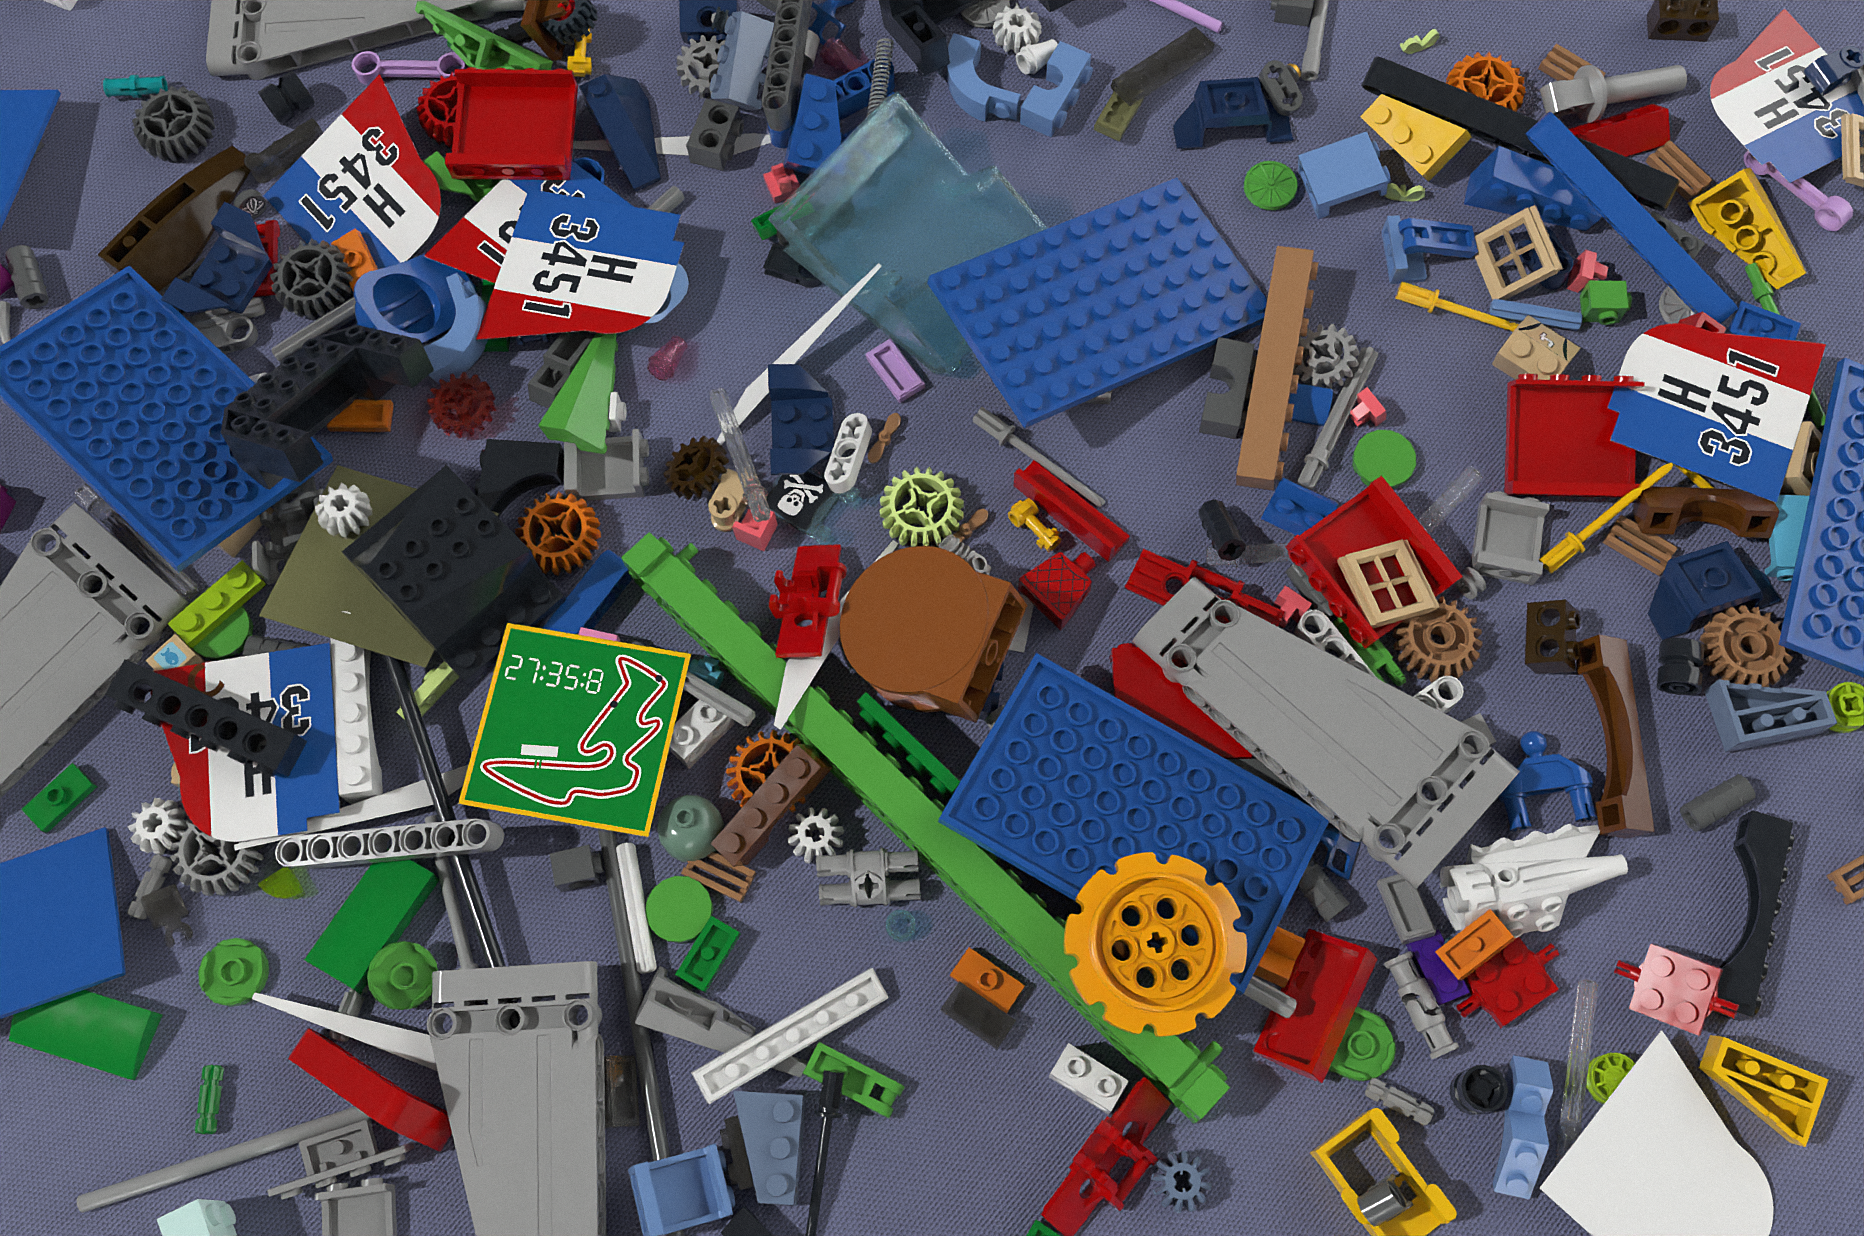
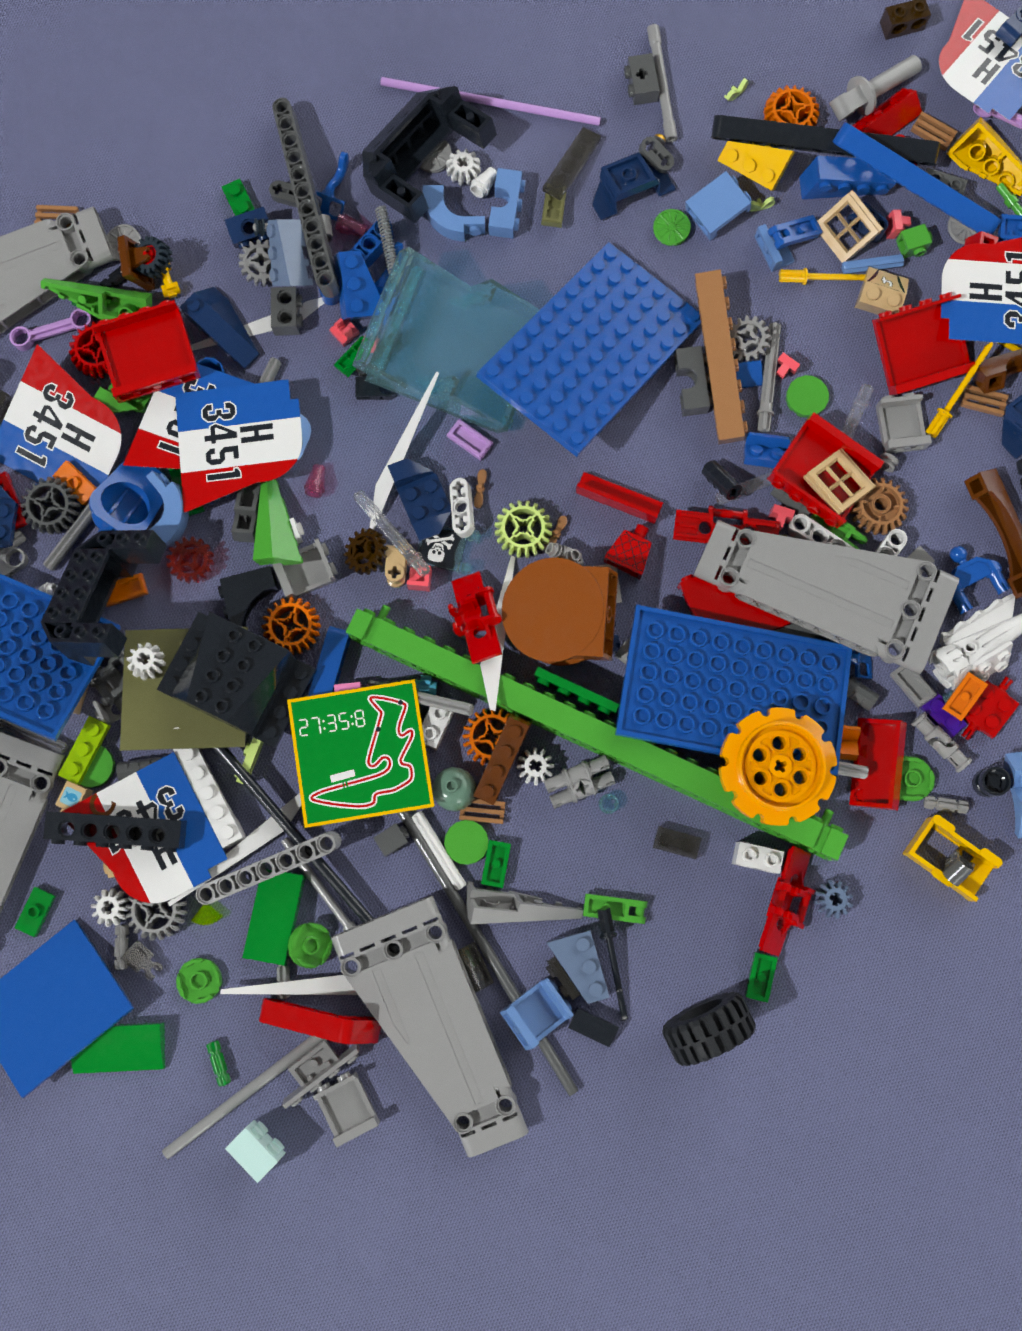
camera: 20 degrees left, 10 degrees up
white tile [691,968,889,1104] -> none
orange plate [950,947,1025,1015] -> none
light grey piece [973,407,1105,507] -> none
yellow bar [1008,498,1062,552] -> none
dark brown brick [1525,599,1581,674] -> none
medium nougat tile [1538,43,1606,81] -> none

